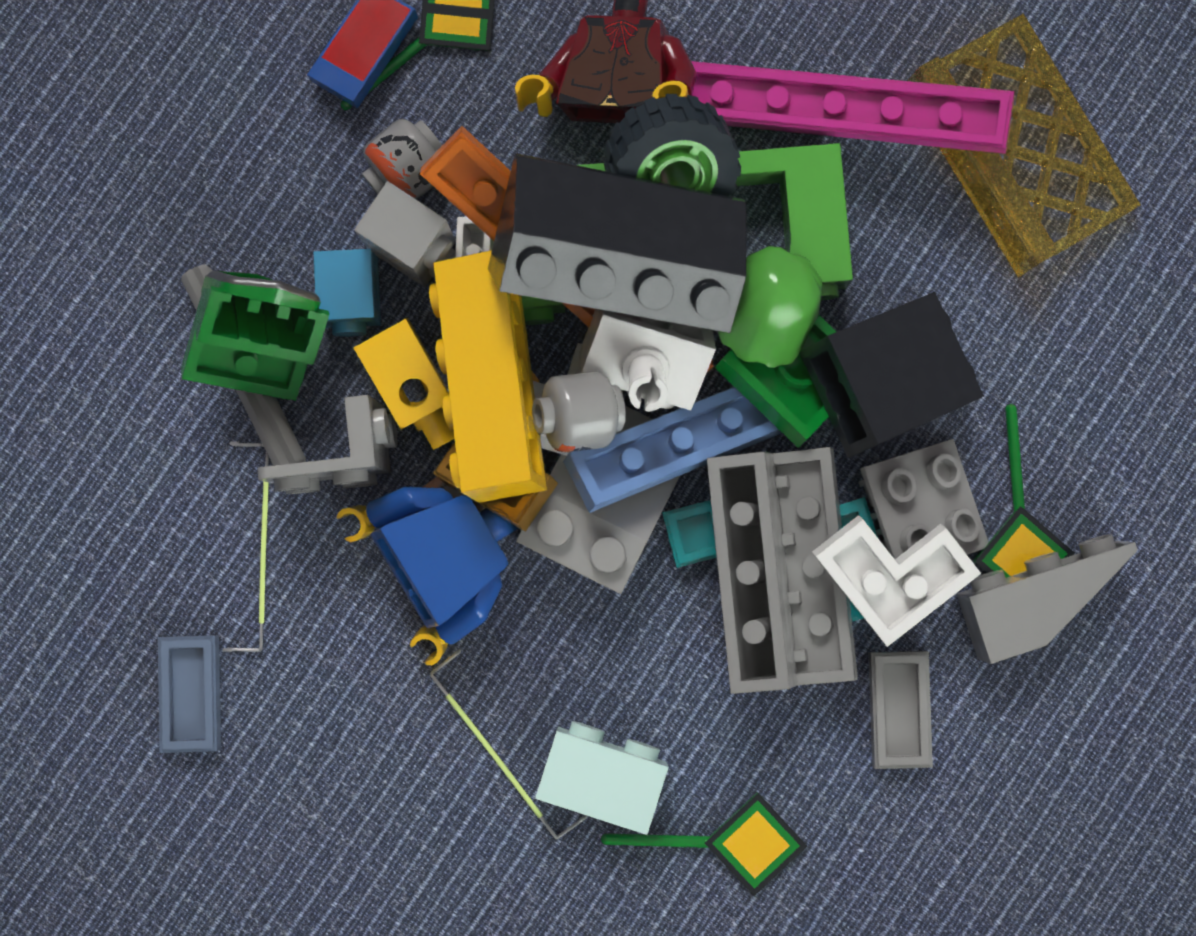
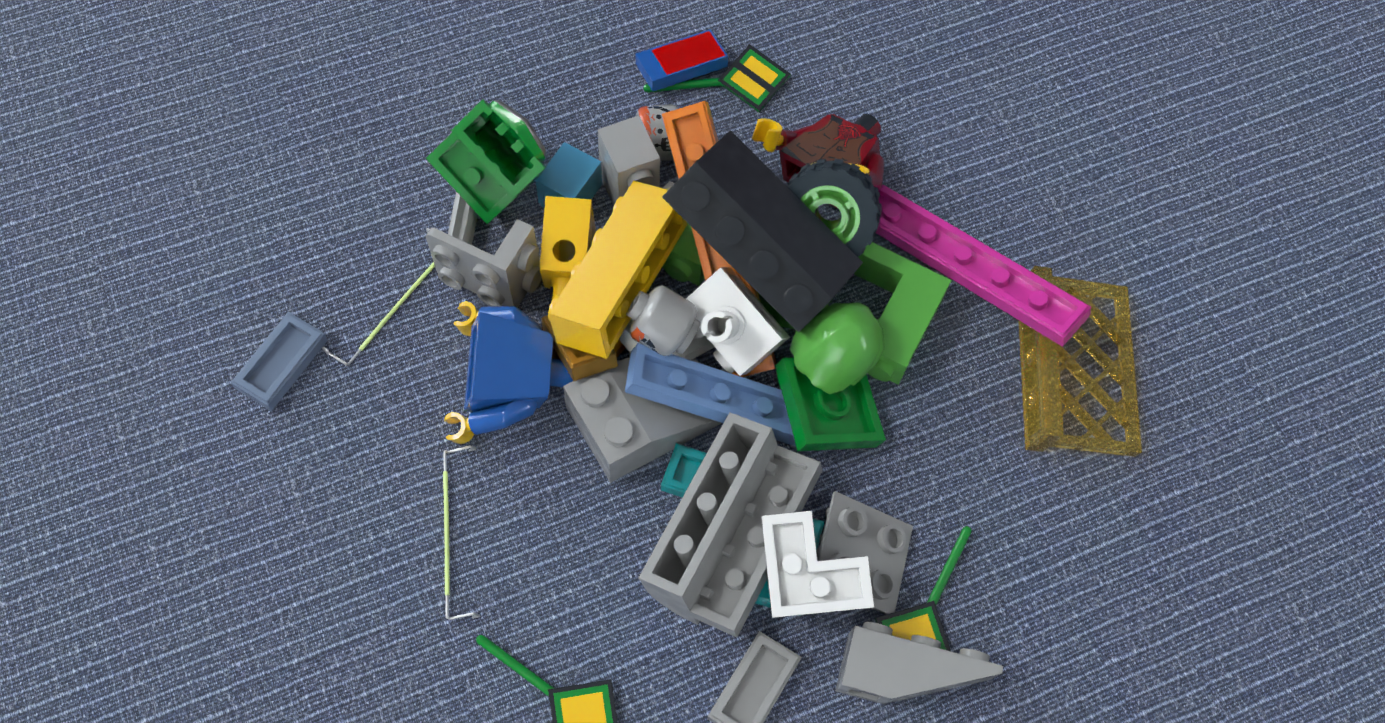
camera: 25 degrees right, 20 degrees down
light aqua brick [535,721,669,835] -> none
black brick [799,292,984,458] -> none

